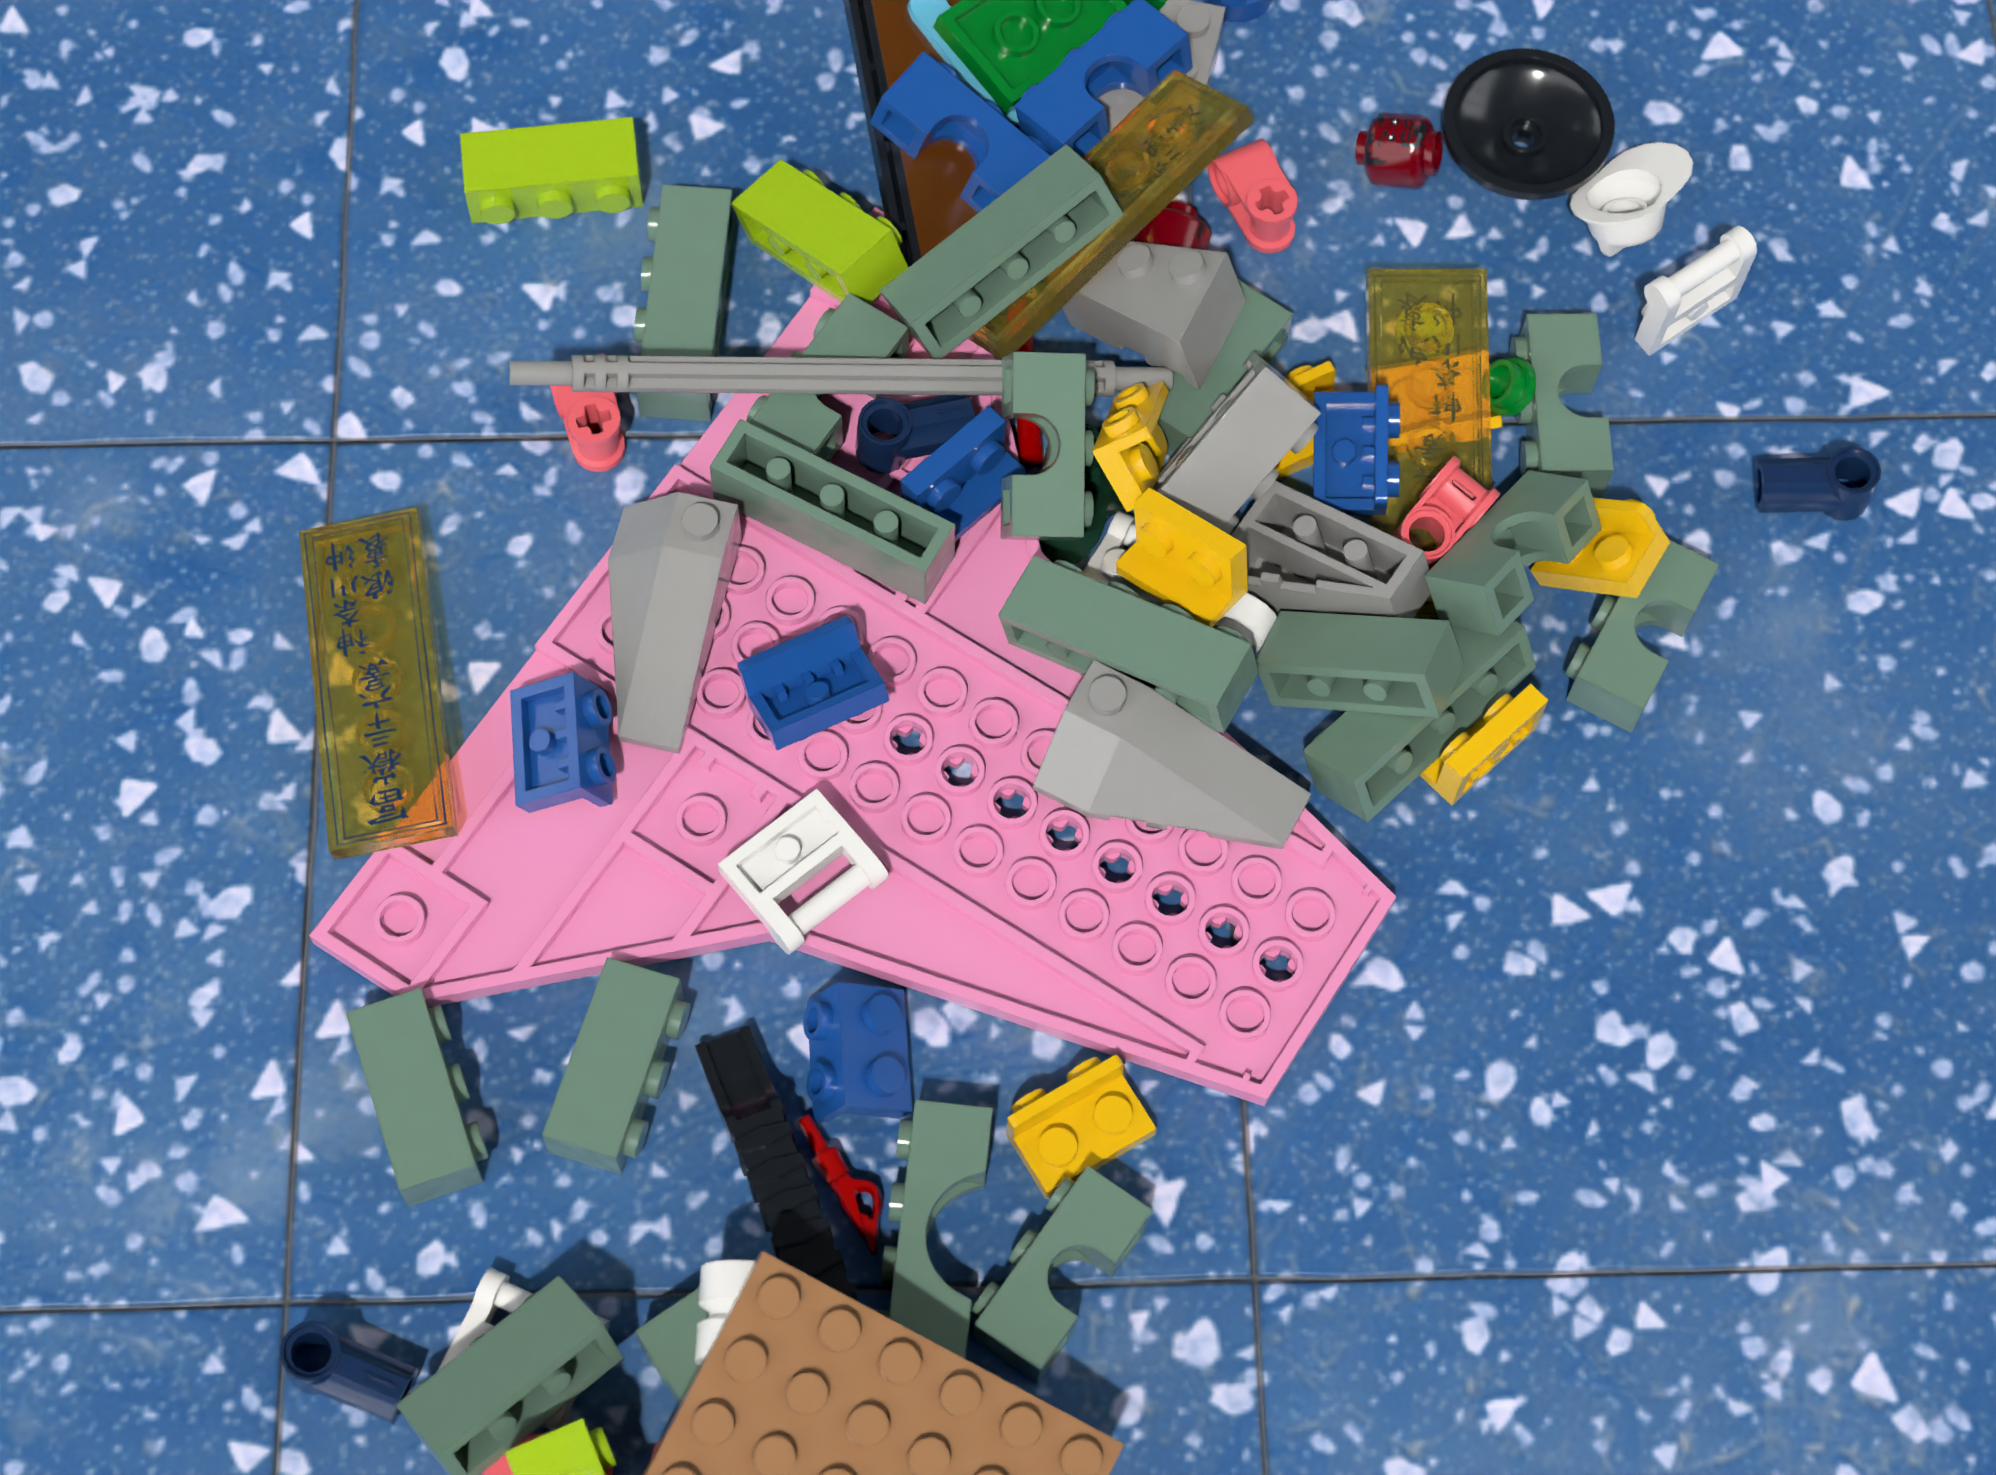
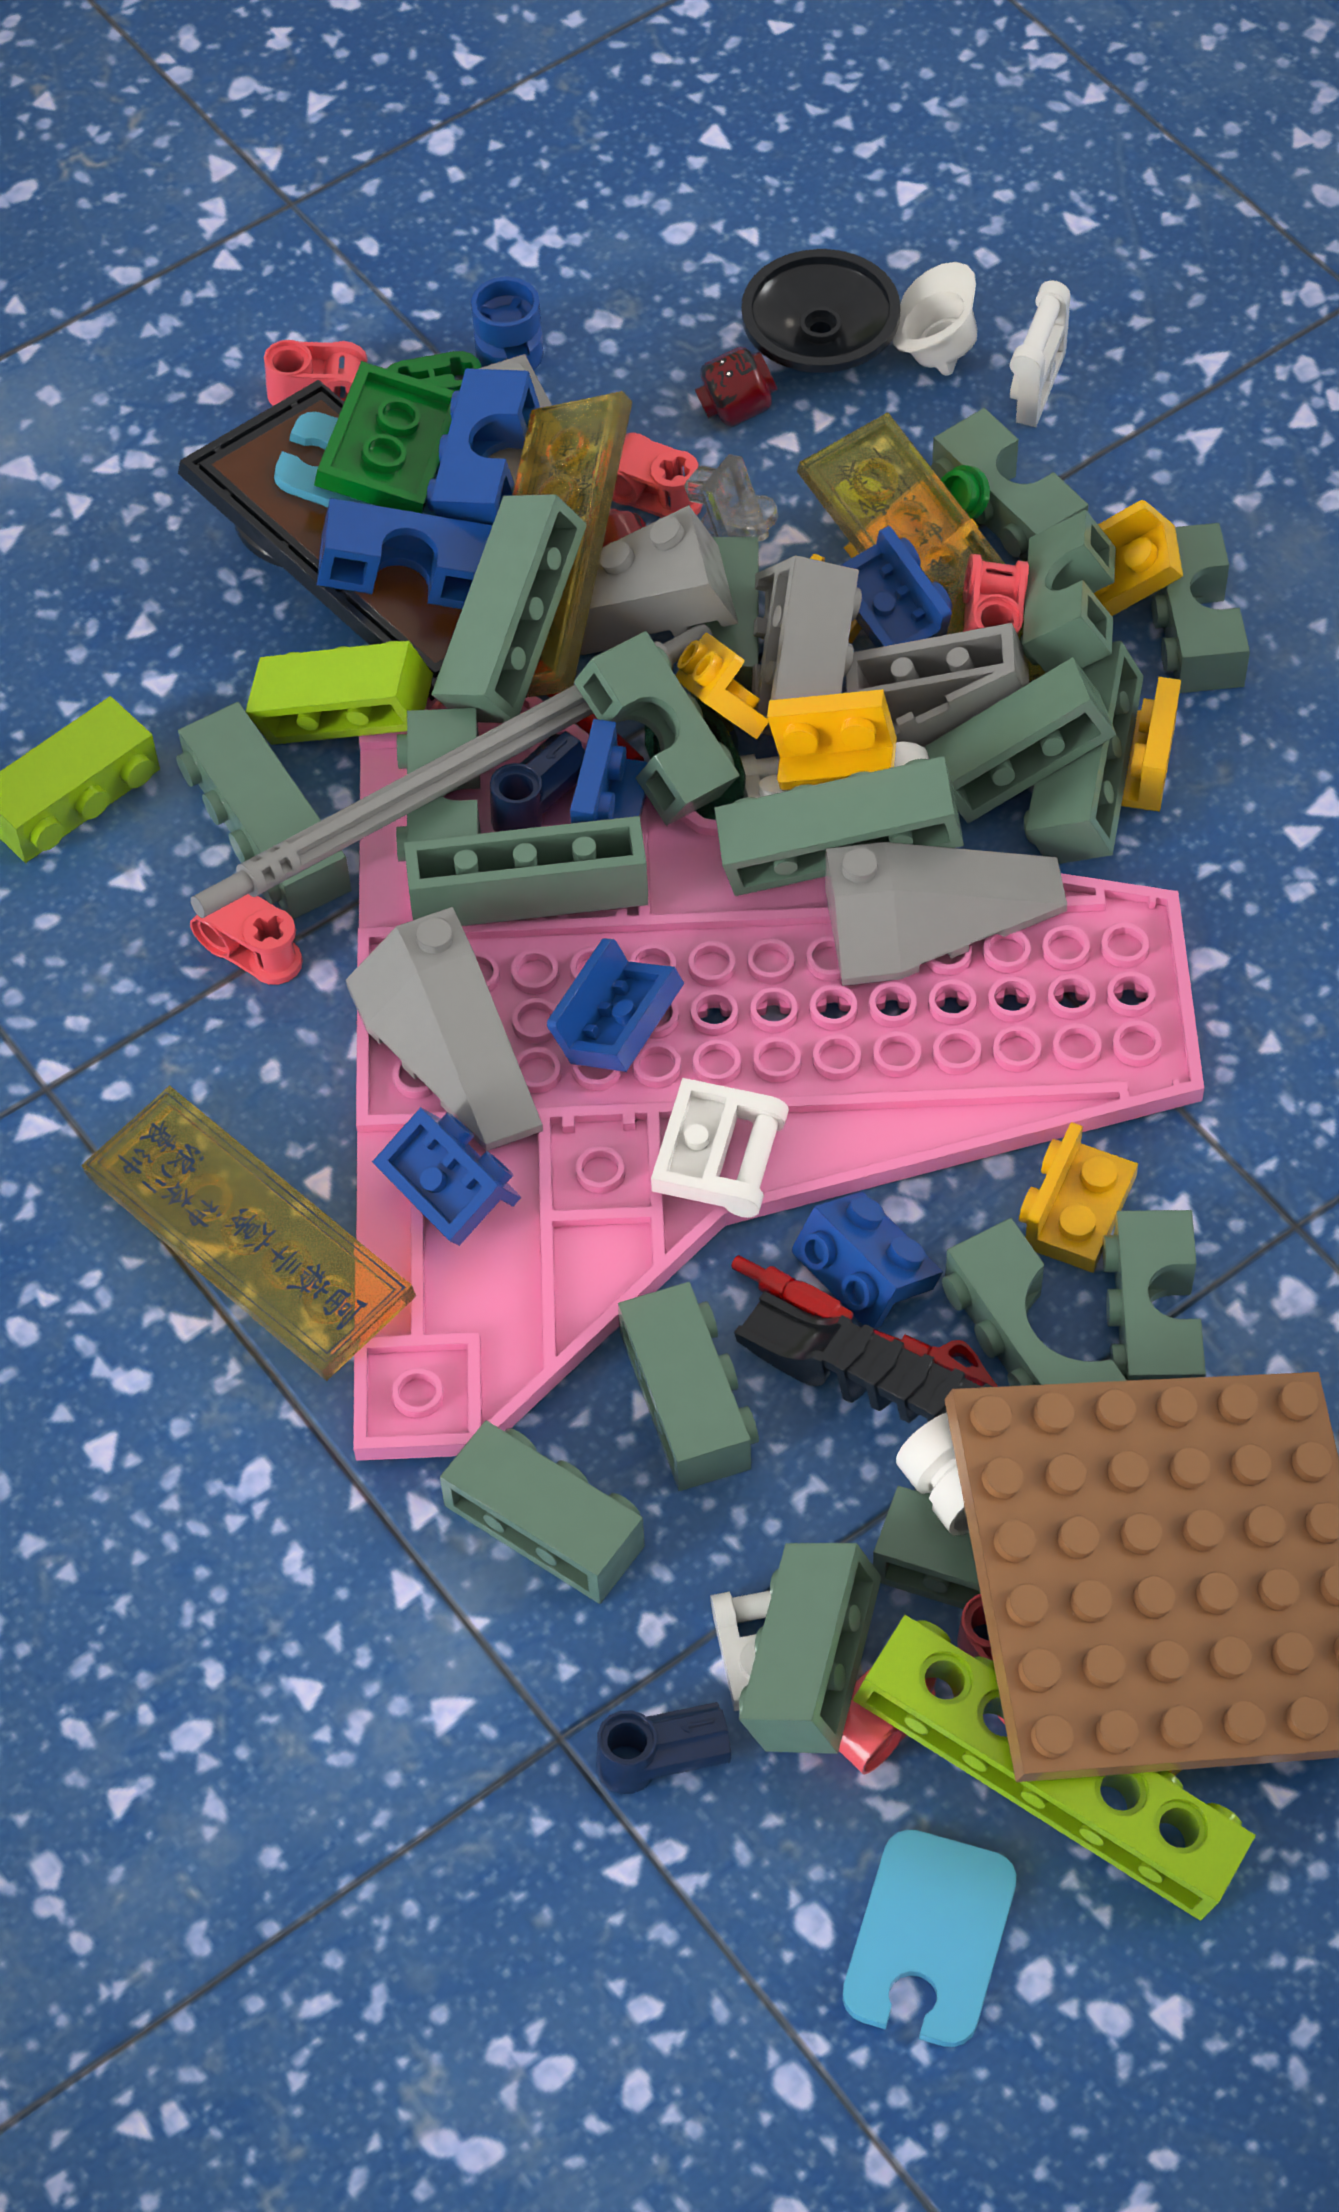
camera: 30 degrees left, 10 degrees down
dark blue piece [1753,446,1881,521] -> none
none -> clear hips [684,454,778,541]
none -> red hand [731,1255,854,1320]

